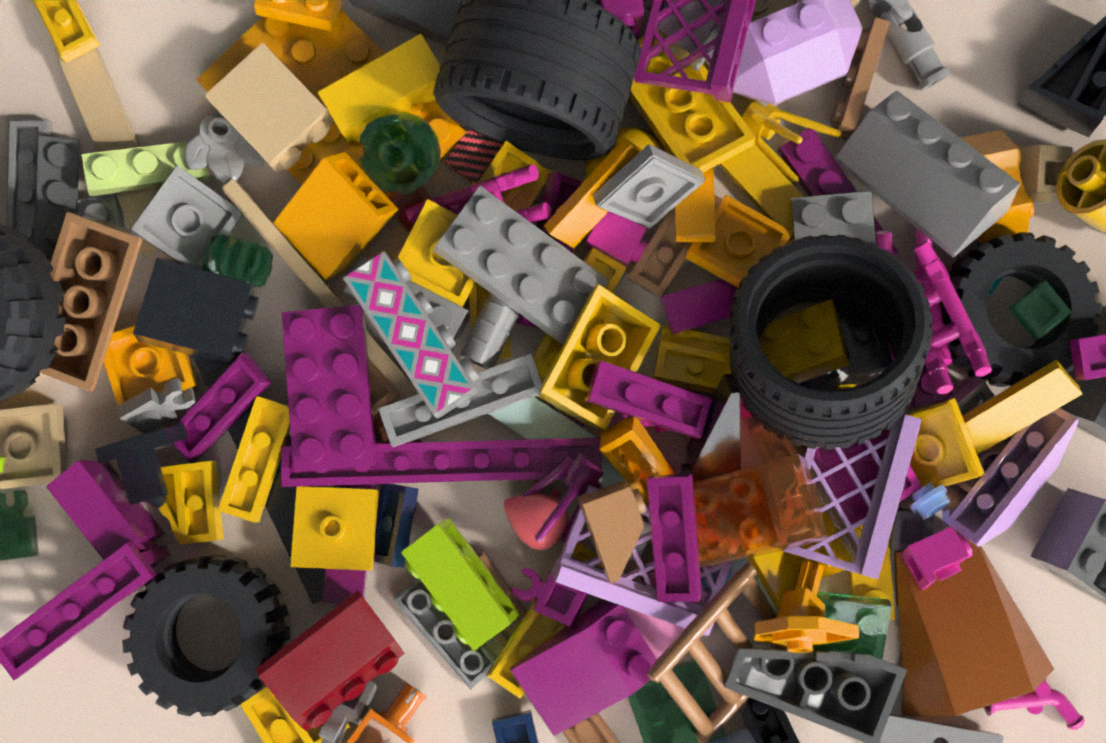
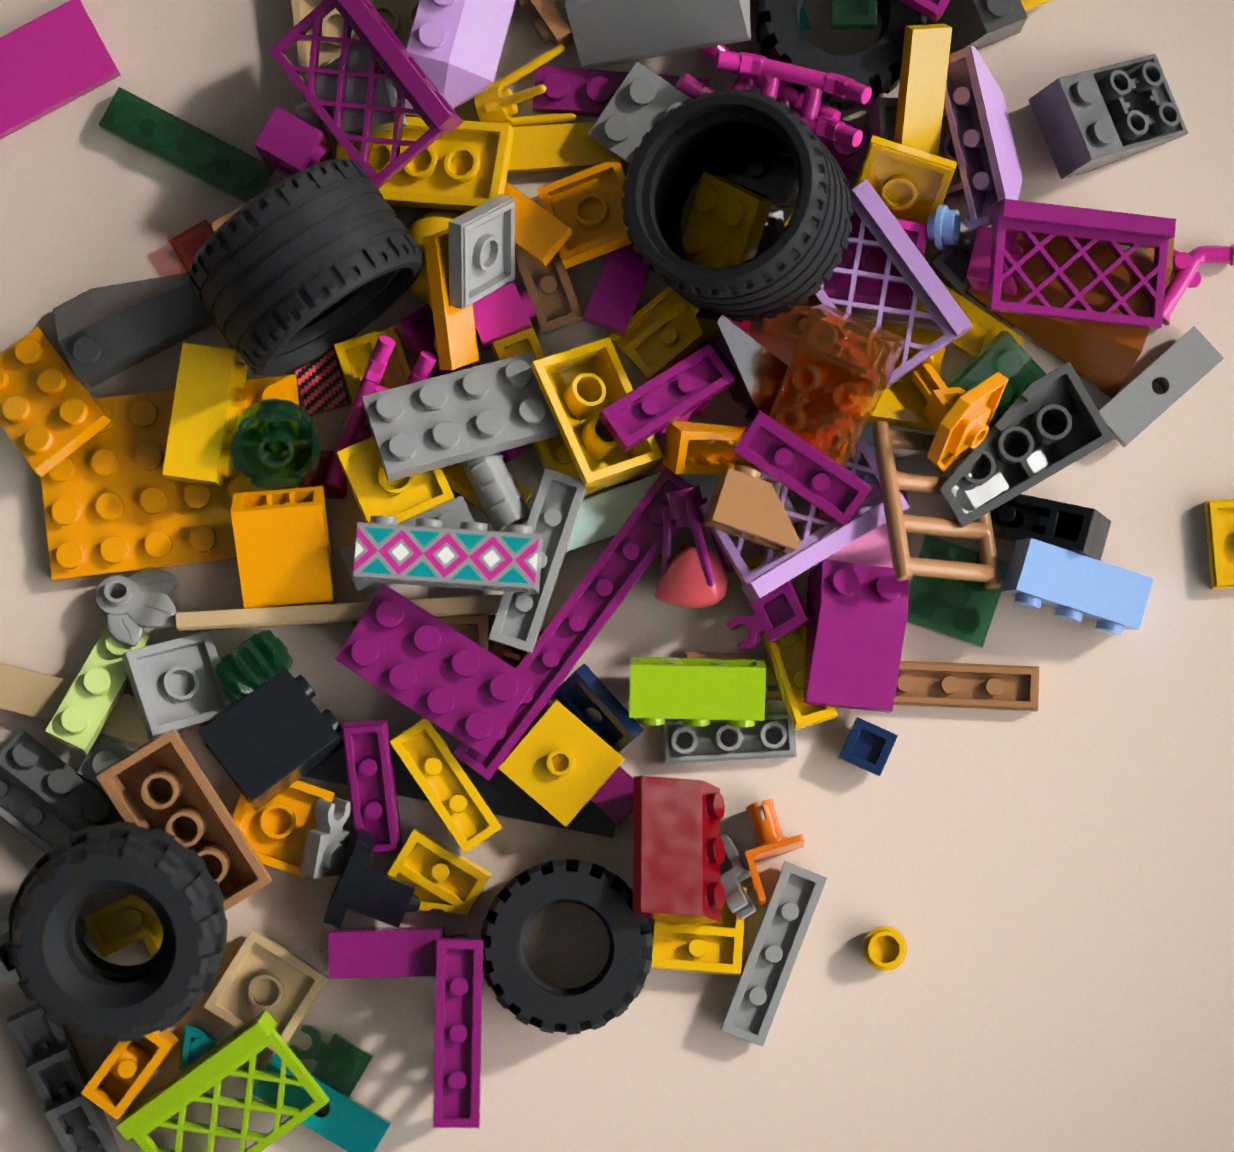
camera: 50 degrees left, 0 degrees up
tan brick [204,42,334,173] -> none
none -> magenta fence [987,199,1176,329]

